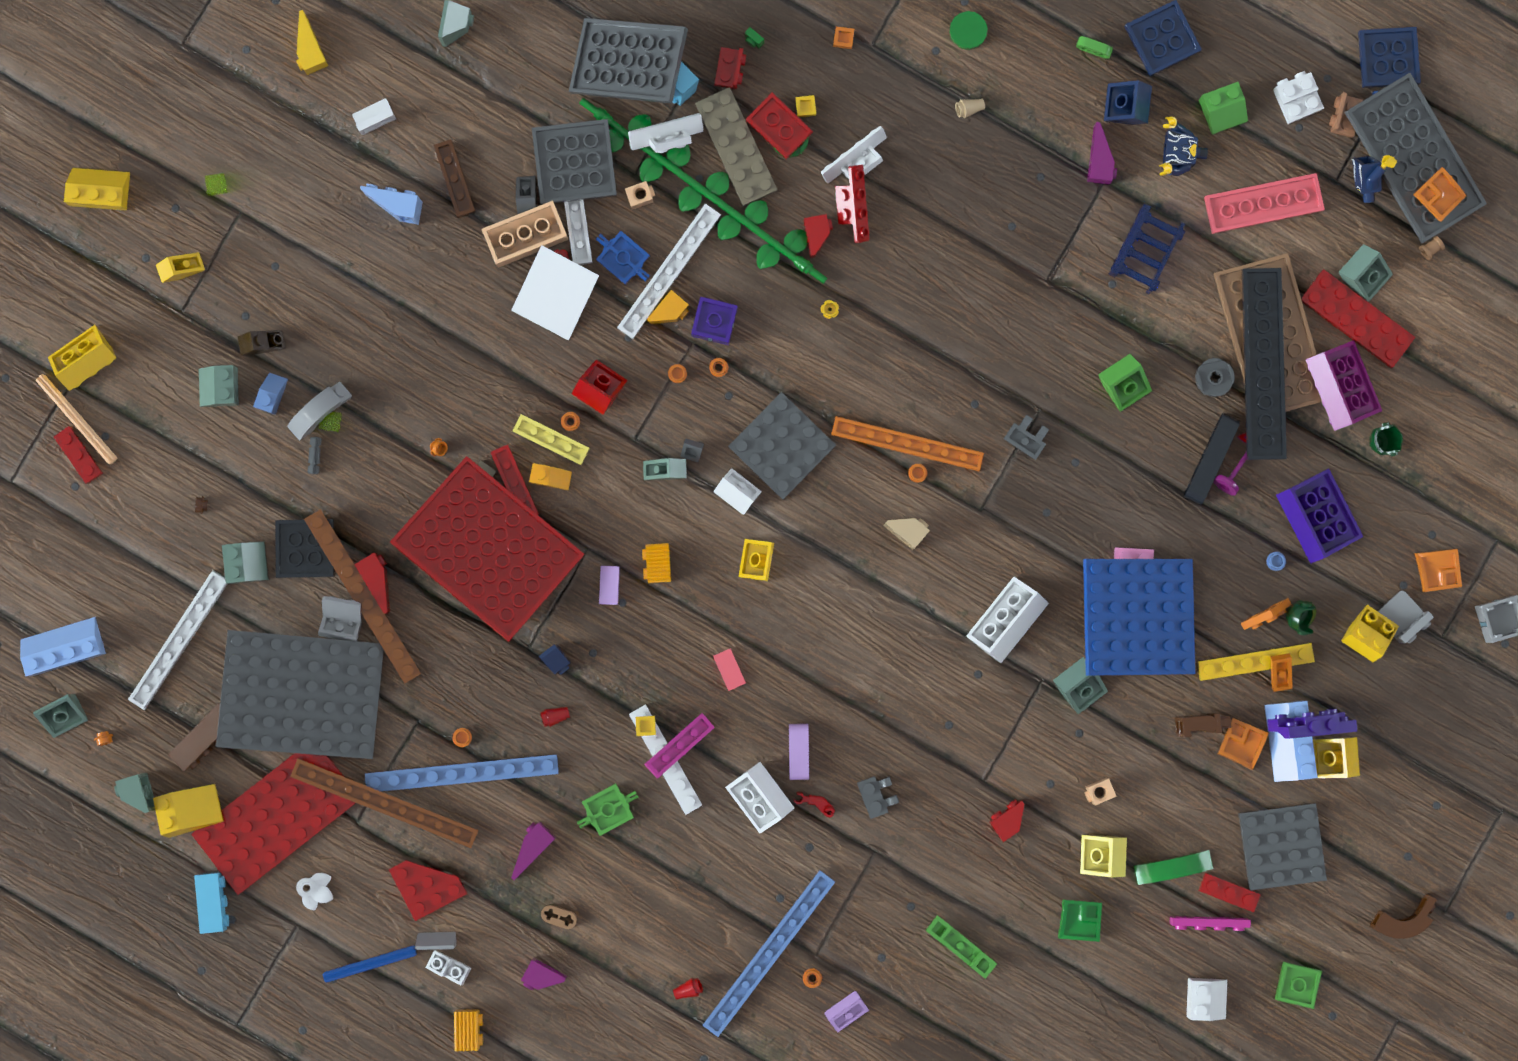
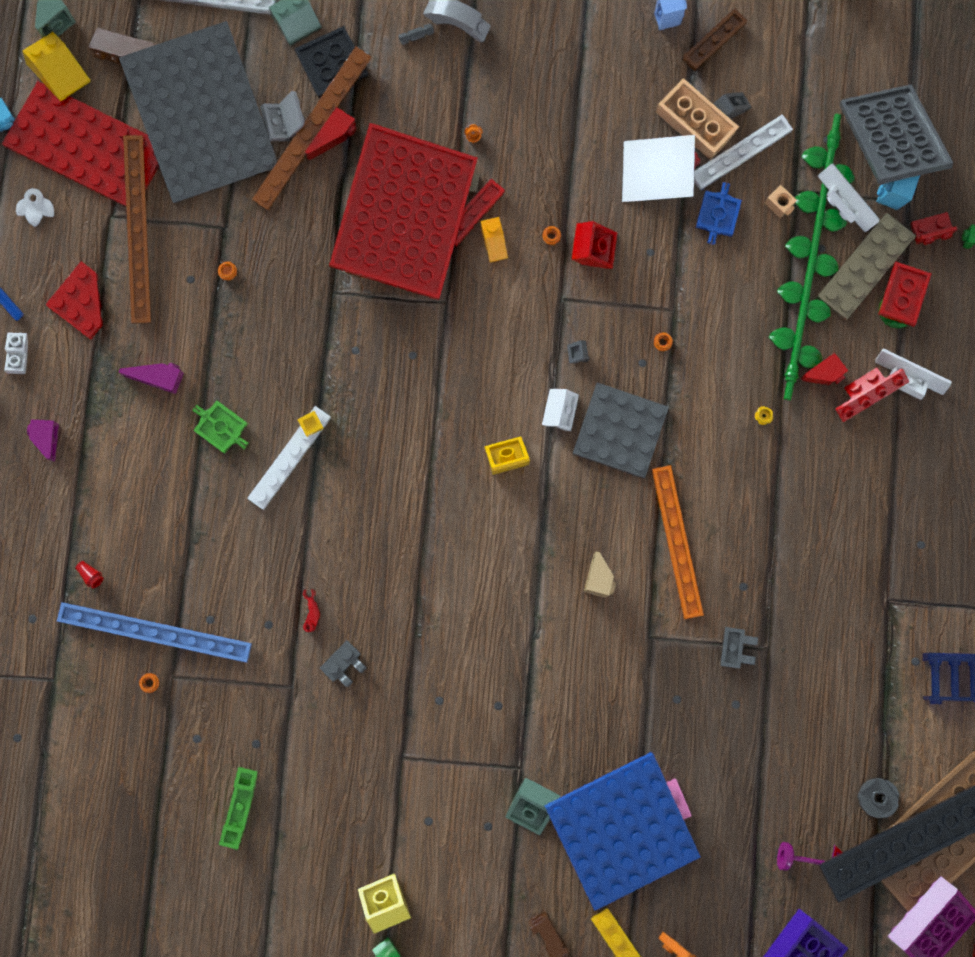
camera: 65 degrees right, 5 degrees down
clear neon green plate [319,412,342,432] -> none
medium blue plate [365,754,559,791] -> none
light grey slope [415,932,456,950] -> none
light yellow plate [513,414,590,465] -> none
dark grey plate [532,119,617,205] -> none
dark blue slope [539,644,571,675] -> none
red cone [540,707,570,727] -> none
medium nougat beam [541,905,577,929] -> none
lavender slope [599,566,620,605] -> none
white plate [617,204,721,339] -> none
light orange brick [642,543,671,583] -> none
sand green slope [643,458,687,480] -> none
dark pink plate [644,713,715,778] -> none
light orange slope [647,290,690,324] -> none
orange plate [668,364,687,383] -> none
dark purple container [691,297,738,346] -> none
coral tile [713,648,746,691] -> none
white slope [725,762,794,833] -> none
lavender beam [789,724,809,780] -> none
yellow plate [795,95,816,117] -> none
lavender slope [825,991,869,1032] -> none
orange plate [908,464,927,483] -> none
white slope [966,577,1049,663] -> none
red slope [989,799,1024,842] -> none
green plate [1058,900,1102,942] -> none
light nougat brick [1084,778,1117,805] -> none
bright green slope [1098,354,1152,412] -> none
black beam [1183,413,1241,505] -> none
medium blue plate [1266,552,1286,571] -> none

